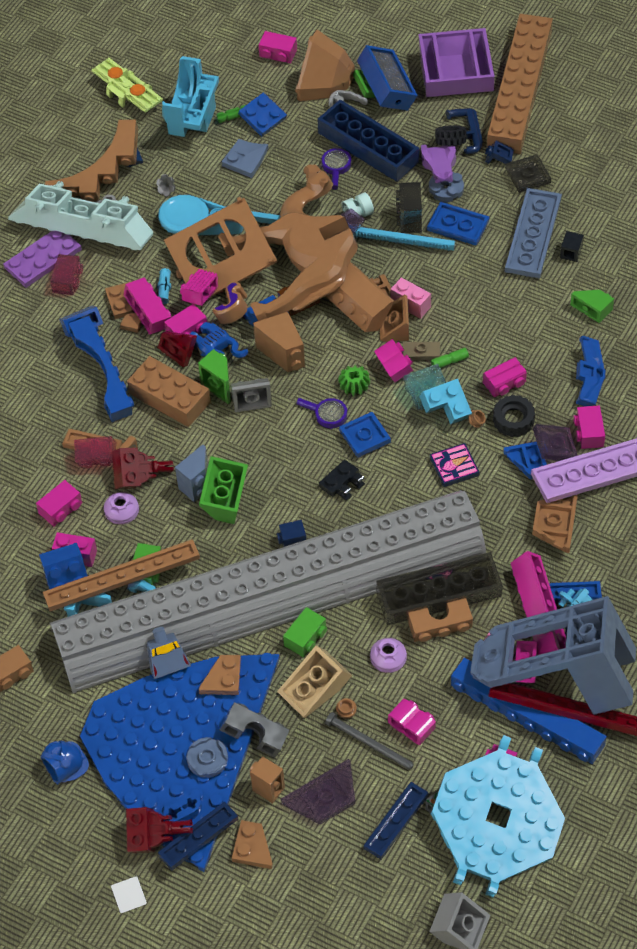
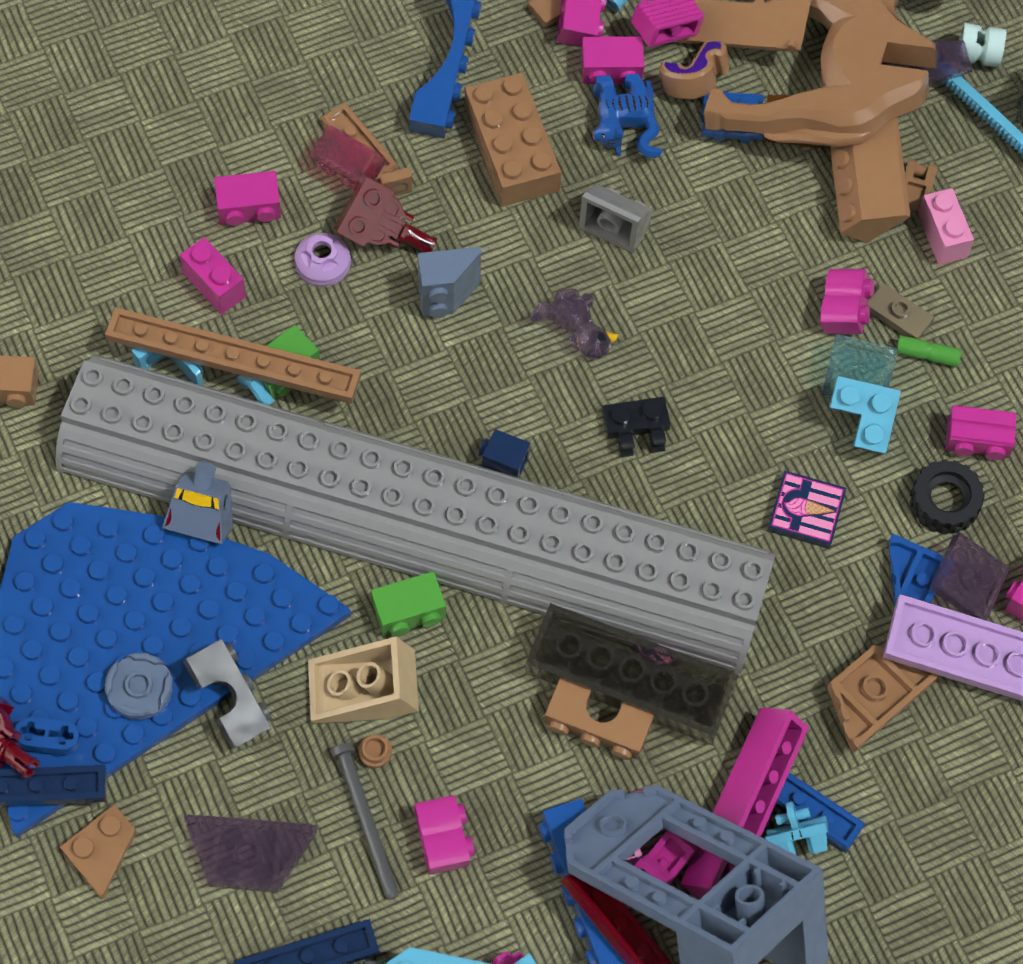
camera: 30 degrees right, 10 degrees up
blue brick [39,543,87,589] -> none
dark red wing [157,331,197,367] -> none
bright green slope [198,349,231,404] -> none
bright green slope [199,456,248,524] -> none
medium nougat wing [199,655,241,695] -> none
medium nougat brick [250,756,285,804] -> none
medium nougat slope [253,312,305,372] -> none
piece [296,398,347,428] -> none
bright green gear [338,364,370,397] -> none
blue plate [339,412,391,458] -> none
lavender piece [370,638,407,673] -> none
medium nougat slope [380,294,409,342] -> none
medium nougat plate [468,410,486,428] -> none
none -> clear purple animal [530,289,618,359]

